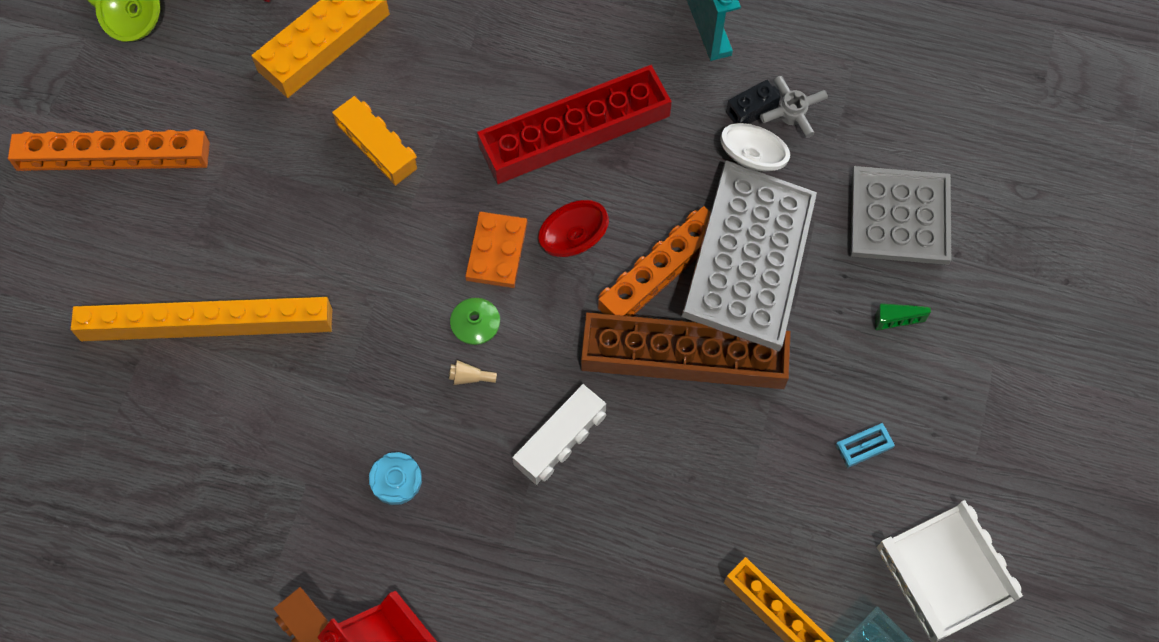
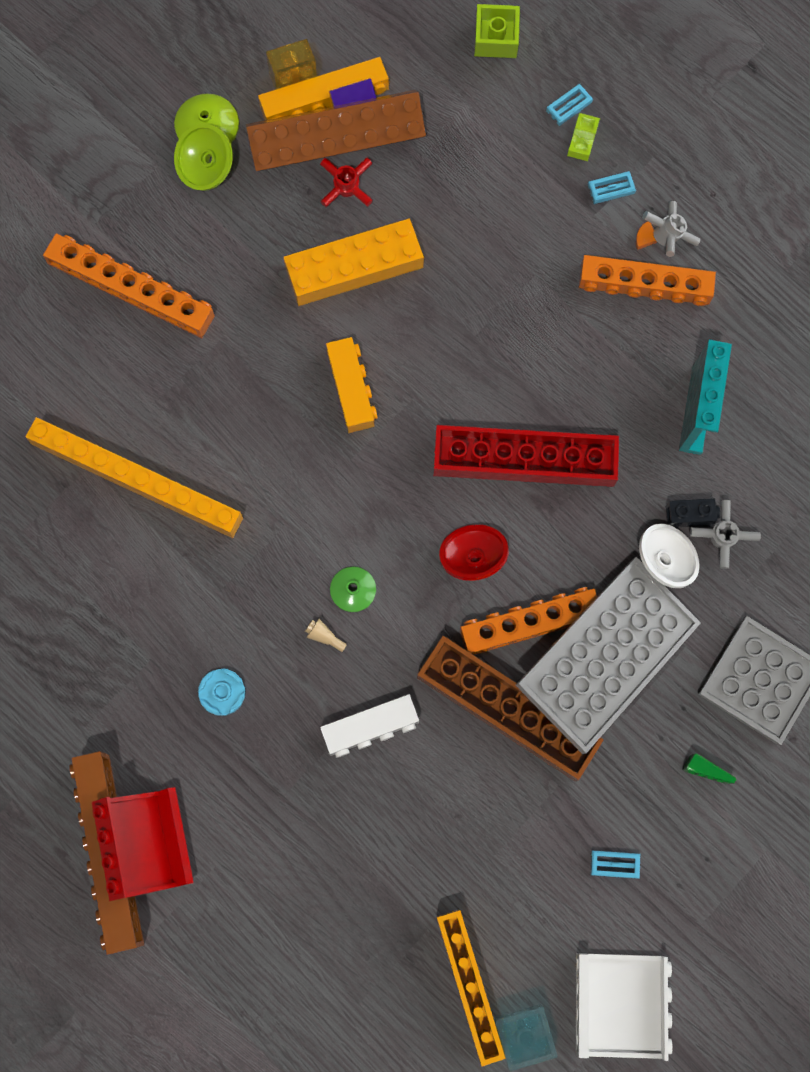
camera: 25 degrees right, 10 degrees up
orange plate [466,212,528,288] -> none

